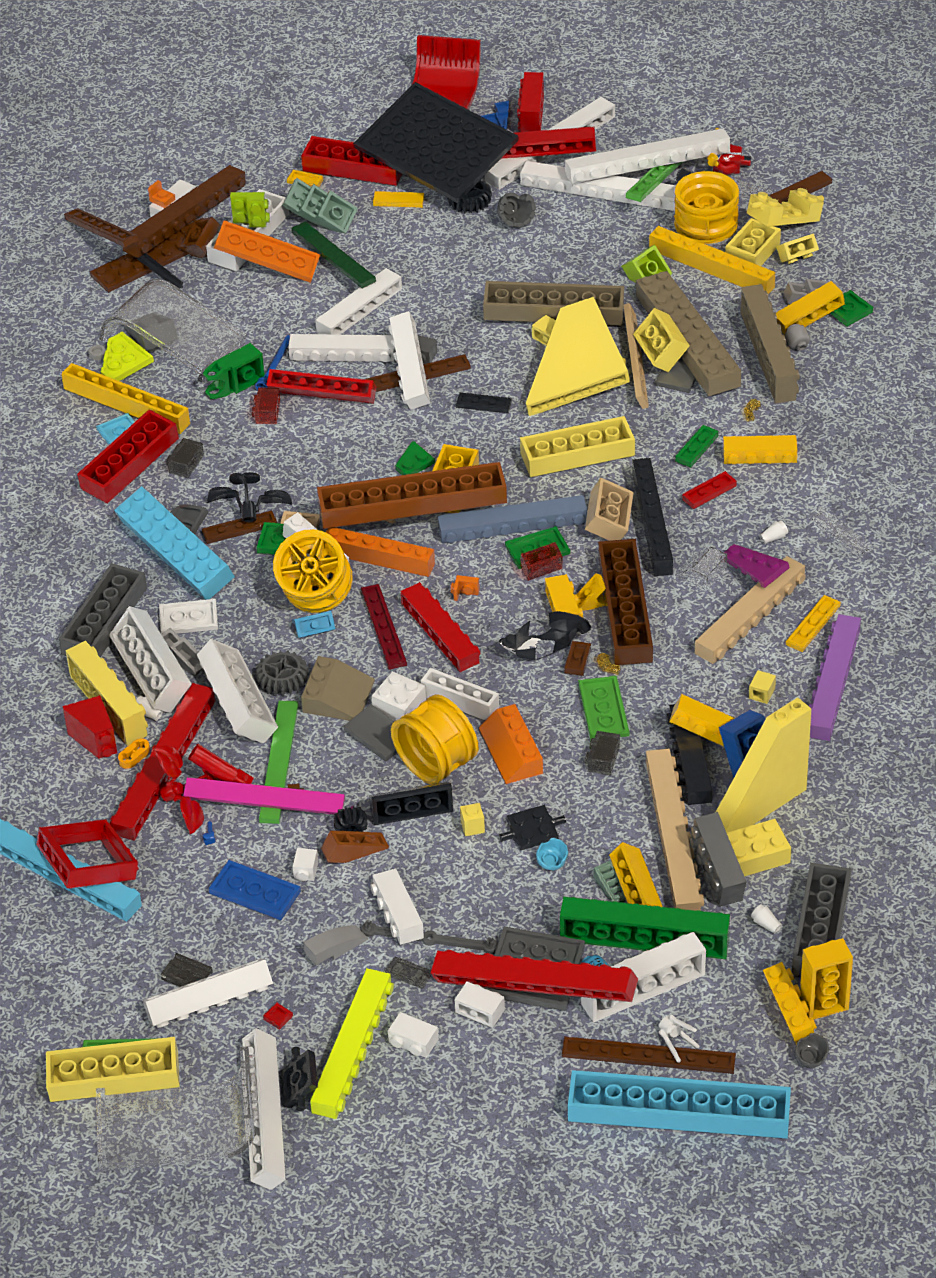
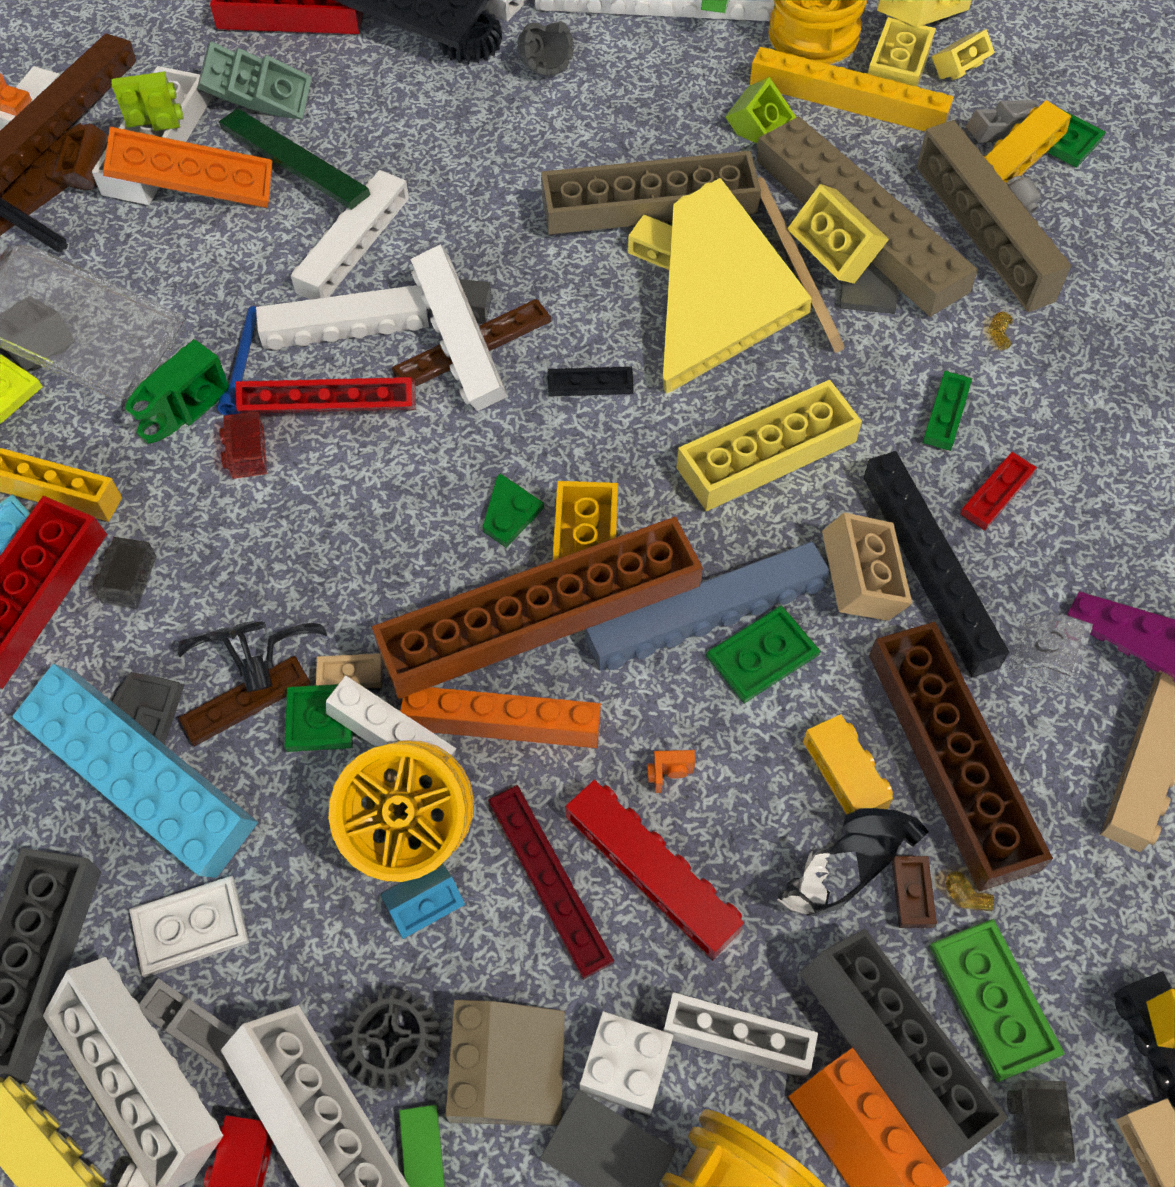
camera: 15 degrees left, 15 degrees up
yellow tile [287,170,324,187] -> none
yellow tile [373,191,424,208] -> none
clear red brick [520,542,563,581] -> none
yellow slope [577,573,606,611] -> none
yellow brick [723,435,797,464] -> none
white cone [759,520,788,544] -> none
none -> dark grey brick [799,928,1008,1169]

